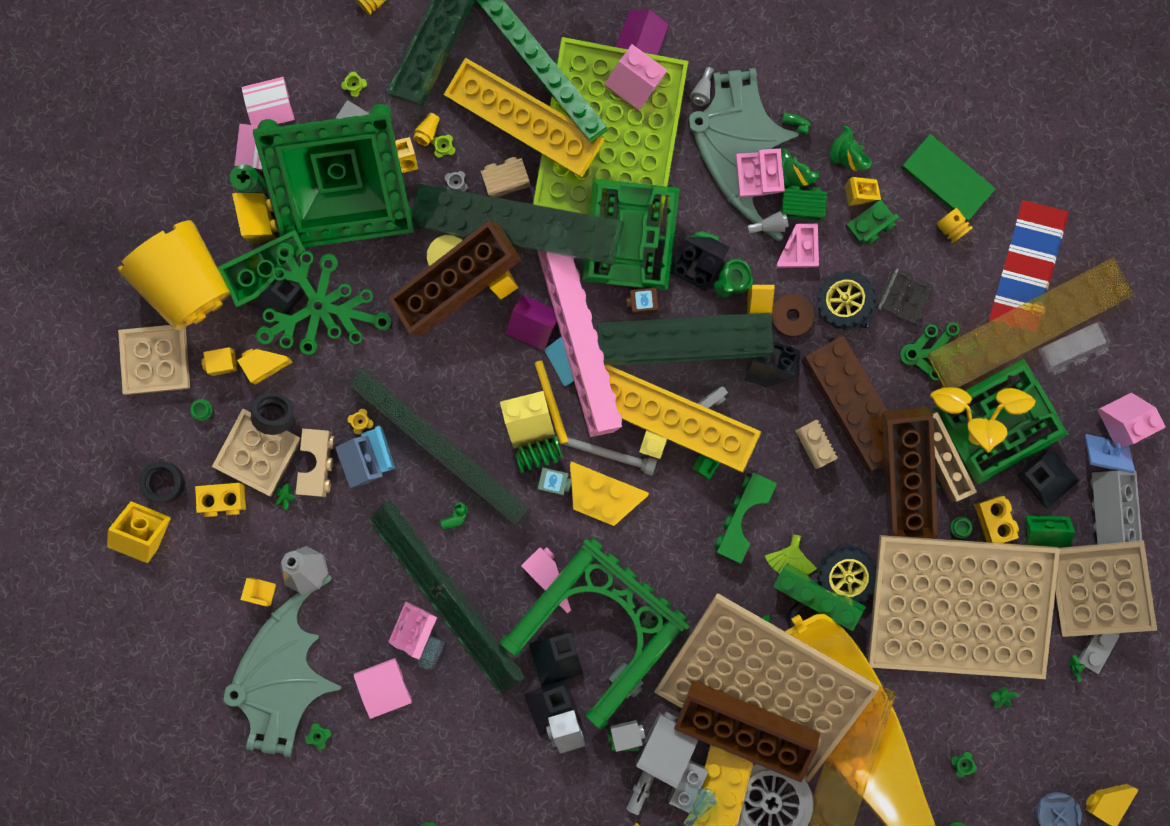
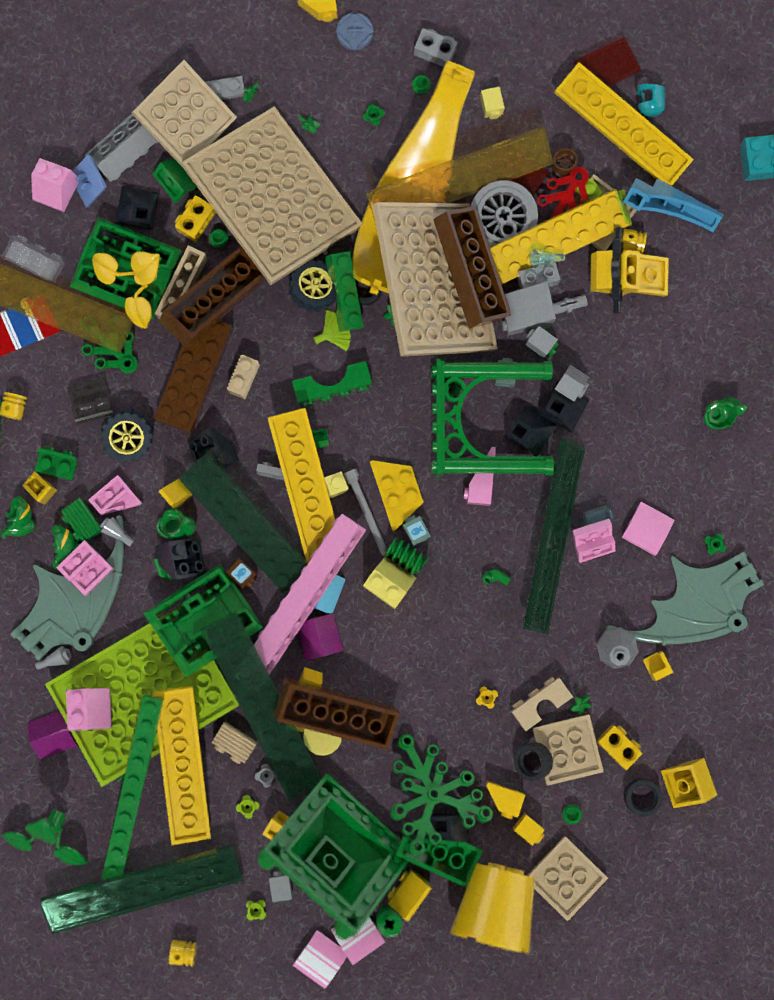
camera: 135 degrees left, 0 degrees up
sand blue brick [335,436,383,488] -> none
clear green brick [348,368,530,525] -> none
medium azure panel [361,426,395,473] -> none
yellow cone [413,113,440,146] -> none
yellow bar [534,361,569,444] -> none
reddish brown tile [771,294,815,337] -> none
green arm [781,112,811,135] -> none

